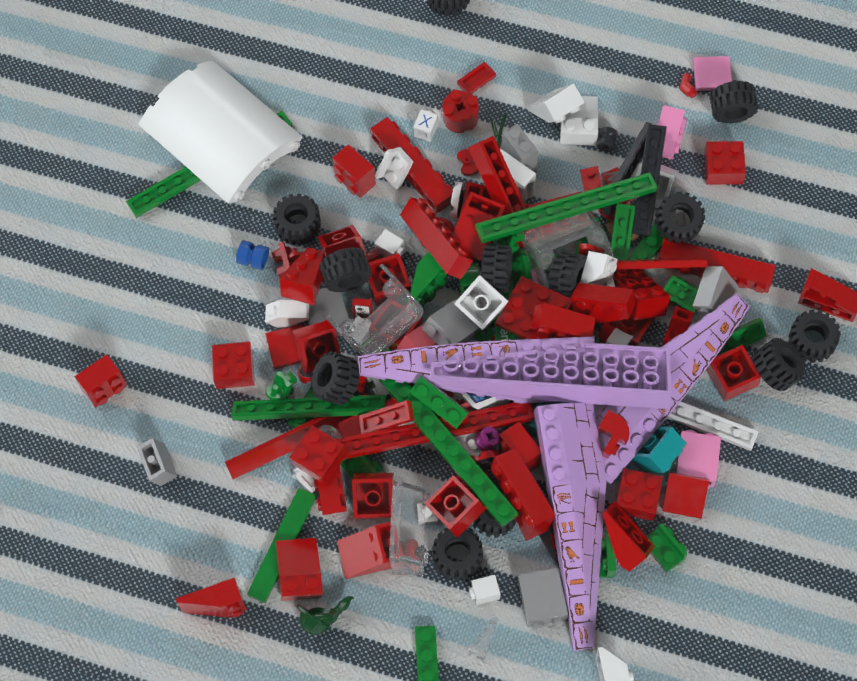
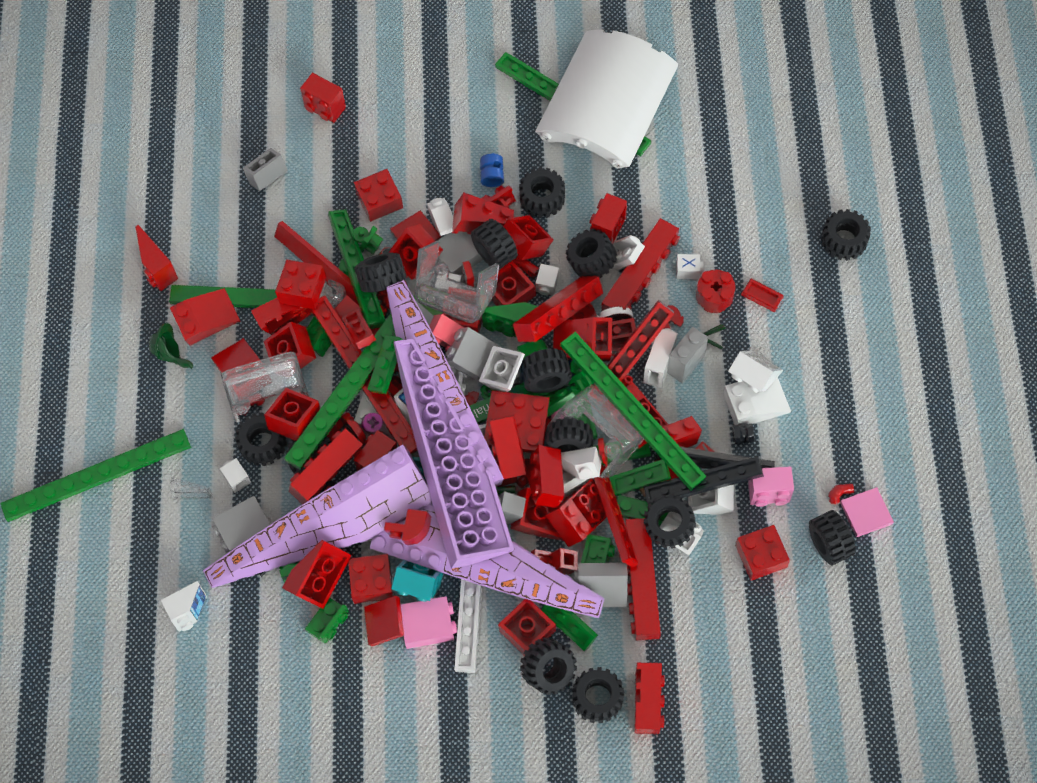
camera: 70 degrees right, 0 degrees up
none -> black tyre [565,229,617,278]

